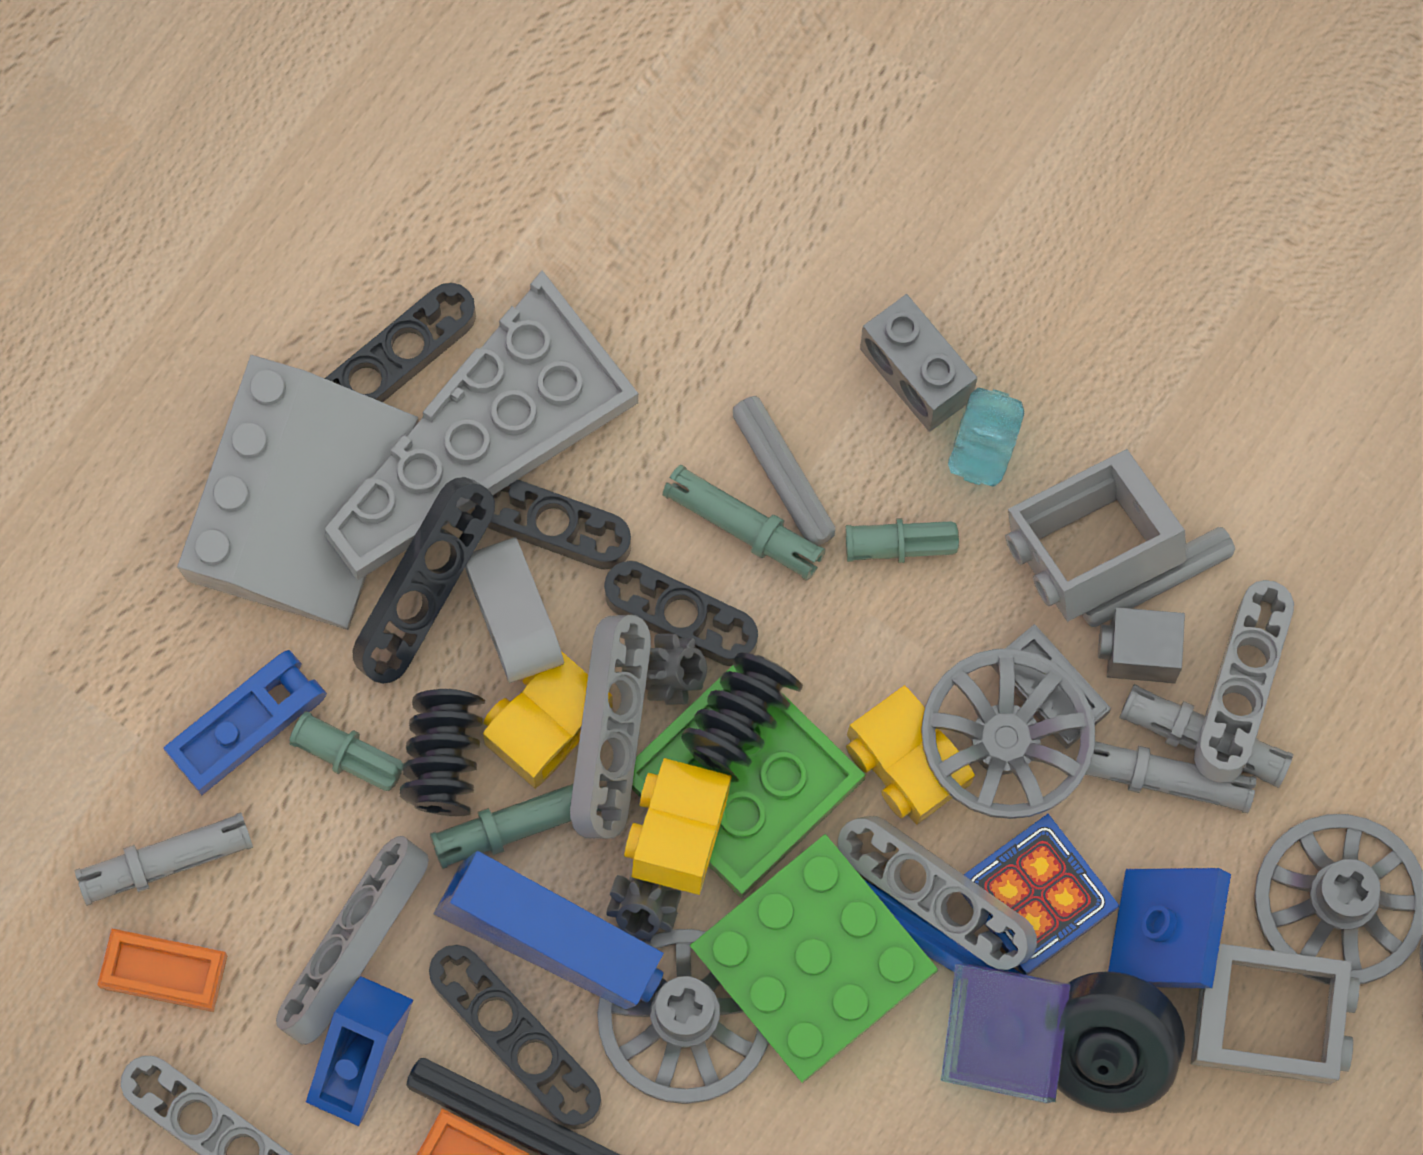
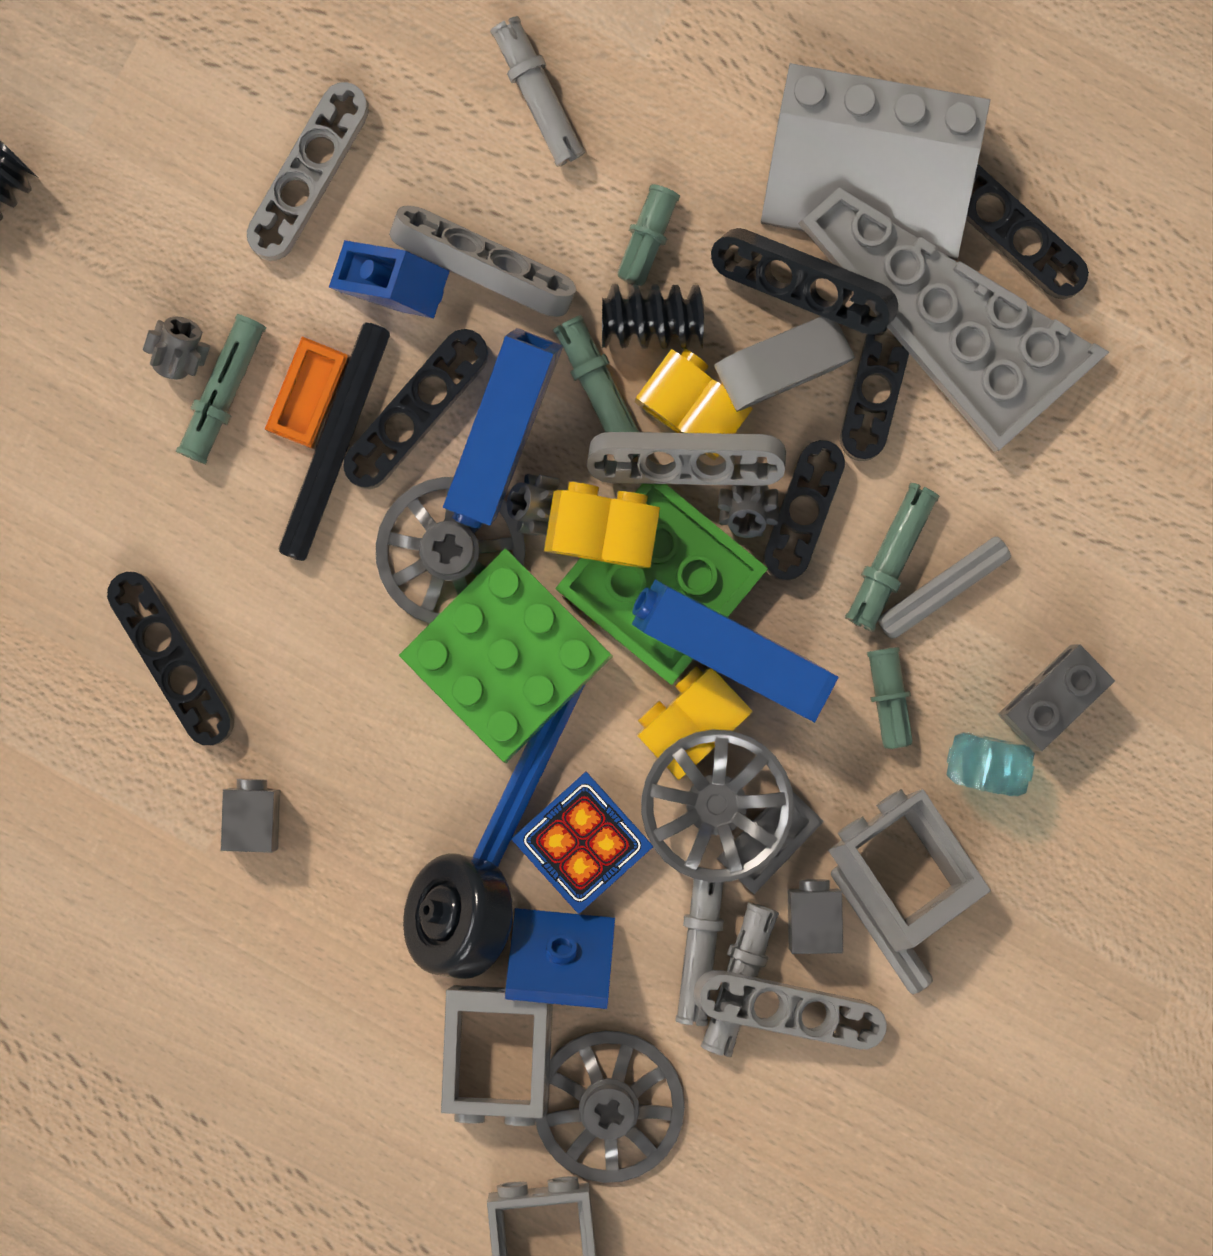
camera: 85 degrees right, 15 degrees up
orange tile [97,928,228,1012] -> none
blue plate [163,650,327,796] -> none
black piece [681,652,803,783] -> none
light grey beam [838,816,1037,970] -> none
clear light blue tile [941,963,1071,1103] -> none
none -> blue slope [632,579,839,723]

